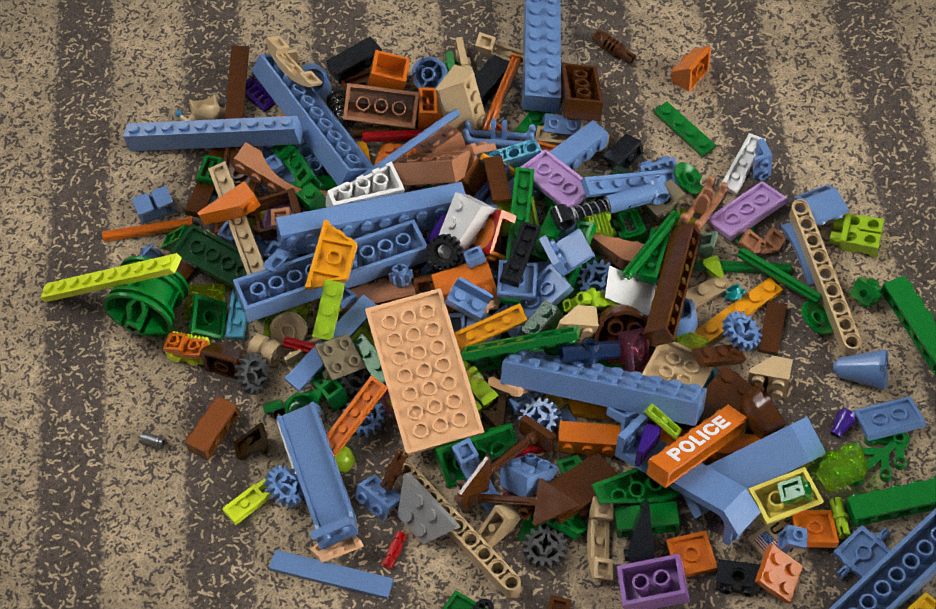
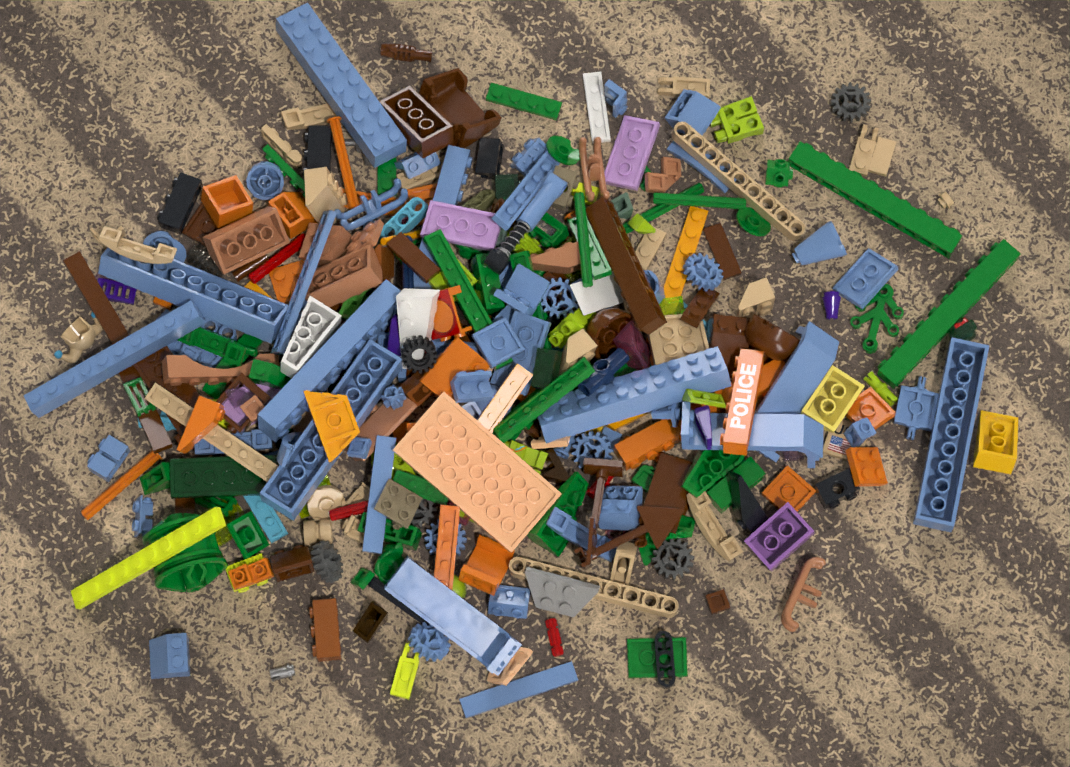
camera: 40 degrees left, 15 degrees up
lime plate [312,279,345,340] -> none
reddish brown pin [380,449,409,491] -> none
medium blue tile [462,246,487,268] -> none
black tile [499,221,541,288] -> none
orange slope [671,46,711,92] -> none
teal plate [724,284,746,301] -> none
bracket [777,476,813,505] -> none
clear neon green slope [816,441,868,494] -> none
none -> medium blue slope [149,633,191,679]
none -> green tile [194,496,237,517]
none -> clear purple tile [225,389,251,409]
none -> reddish brown windscreen [419,68,502,149]
none -> orange panel [459,535,515,596]
none -> tan hinge [657,76,710,99]

